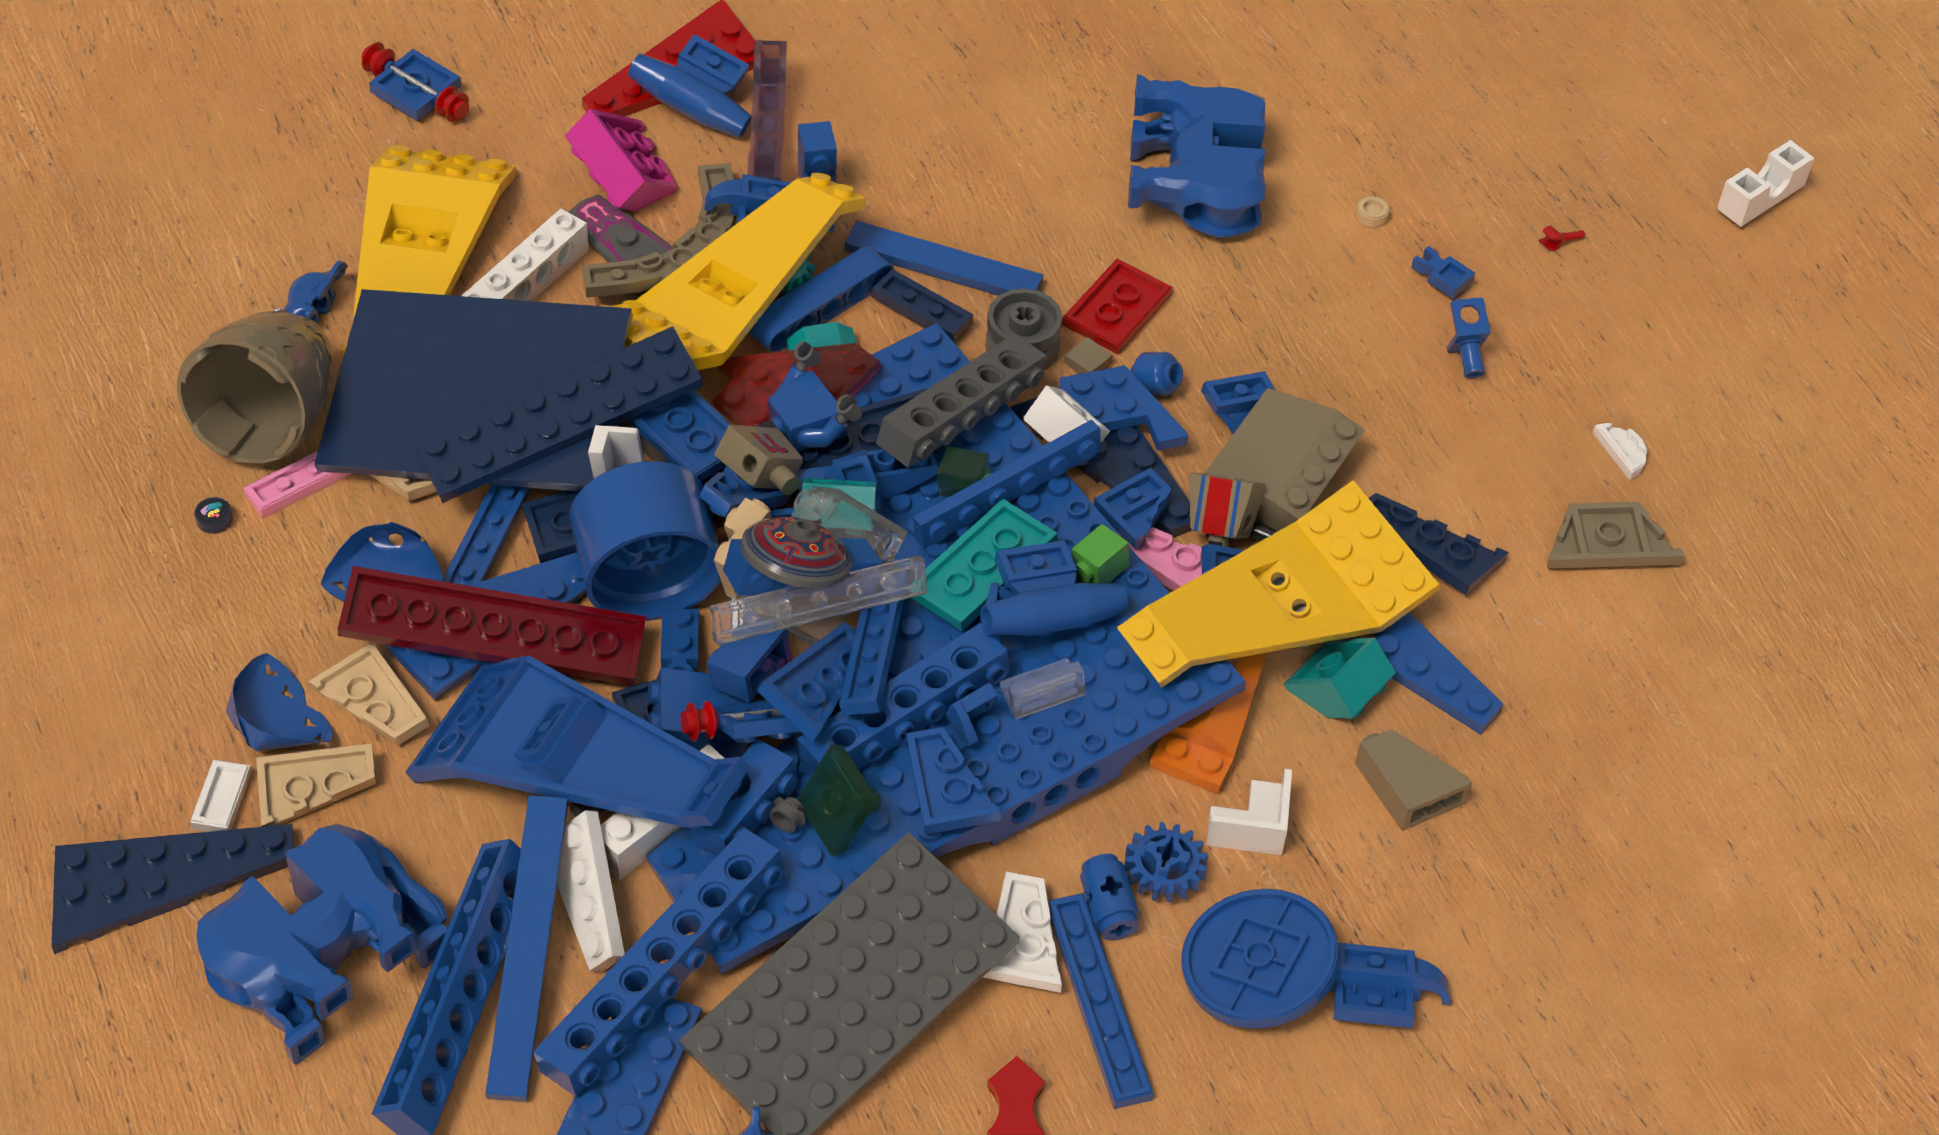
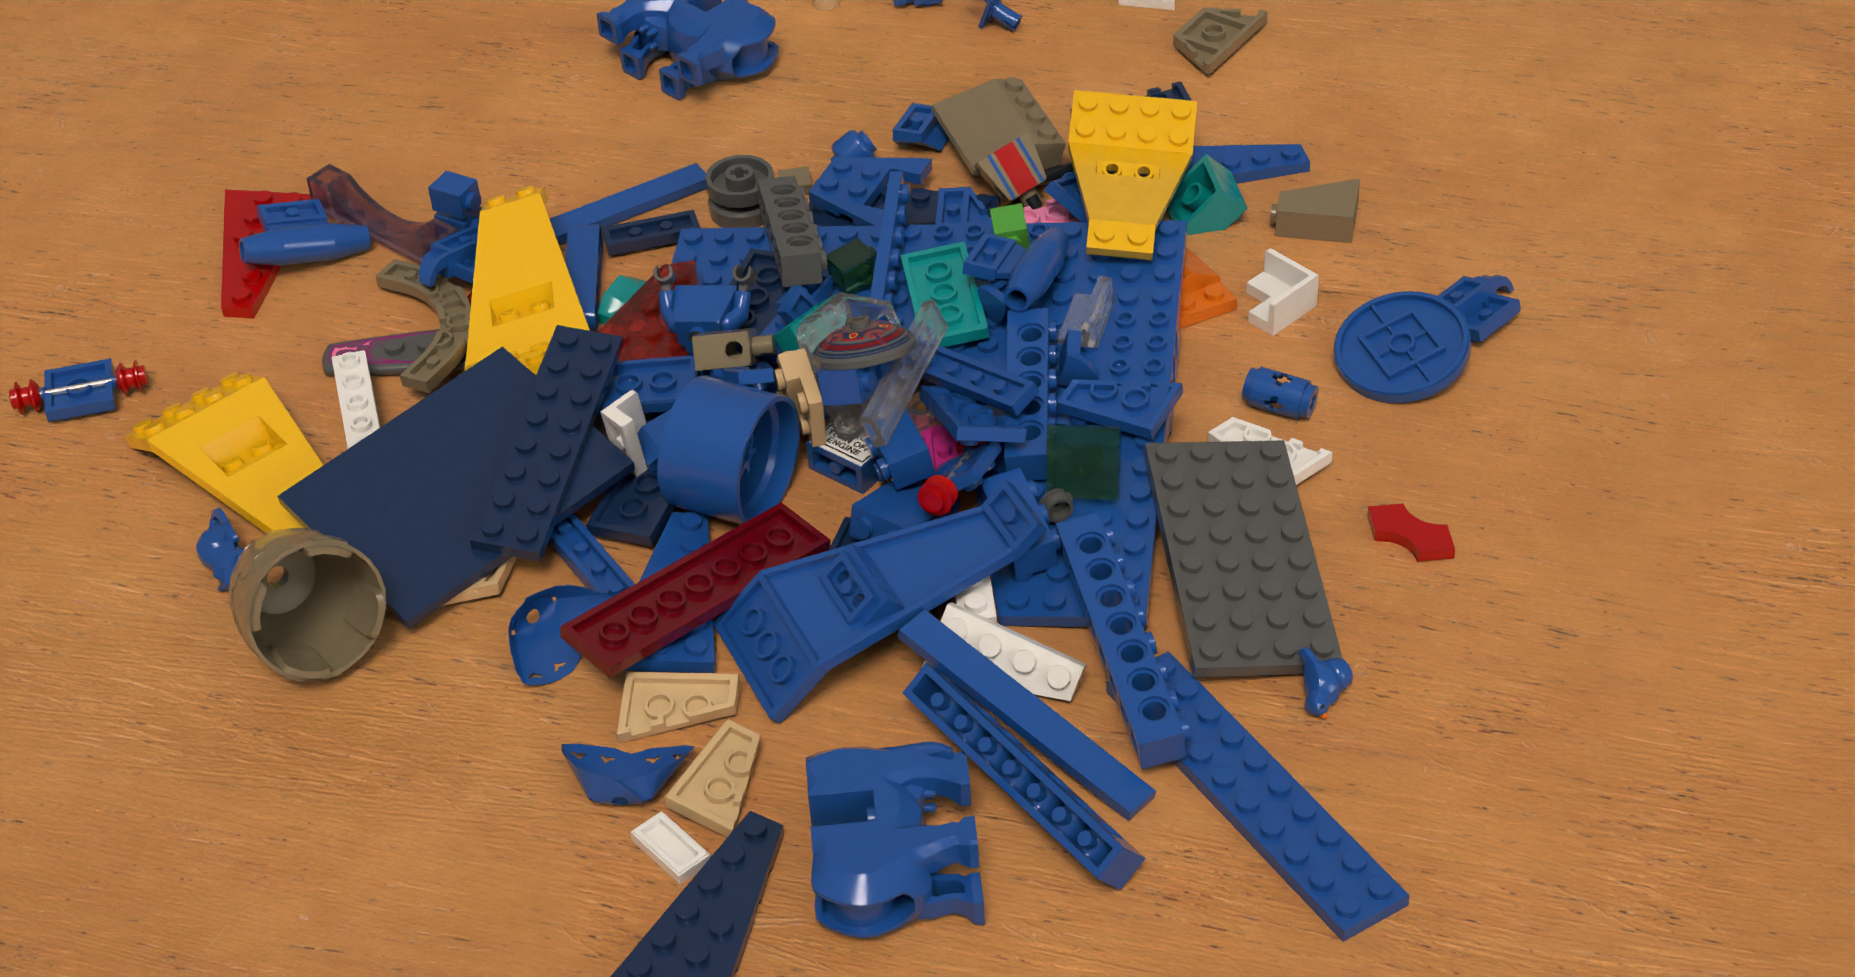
camera: 45 degrees left, 10 degrees down
tile [194,497,233,533] -> none
bright pink tile [243,451,351,518] -> none
dark pink wedge [565,109,679,211] -> none
blue plate [661,608,699,671] -> none
white panel [1024,385,1110,442] -> none
blue tile [1048,893,1153,1109] -> none
red tile [1062,258,1173,355] -> none
blue gear [1124,822,1208,902] -> none

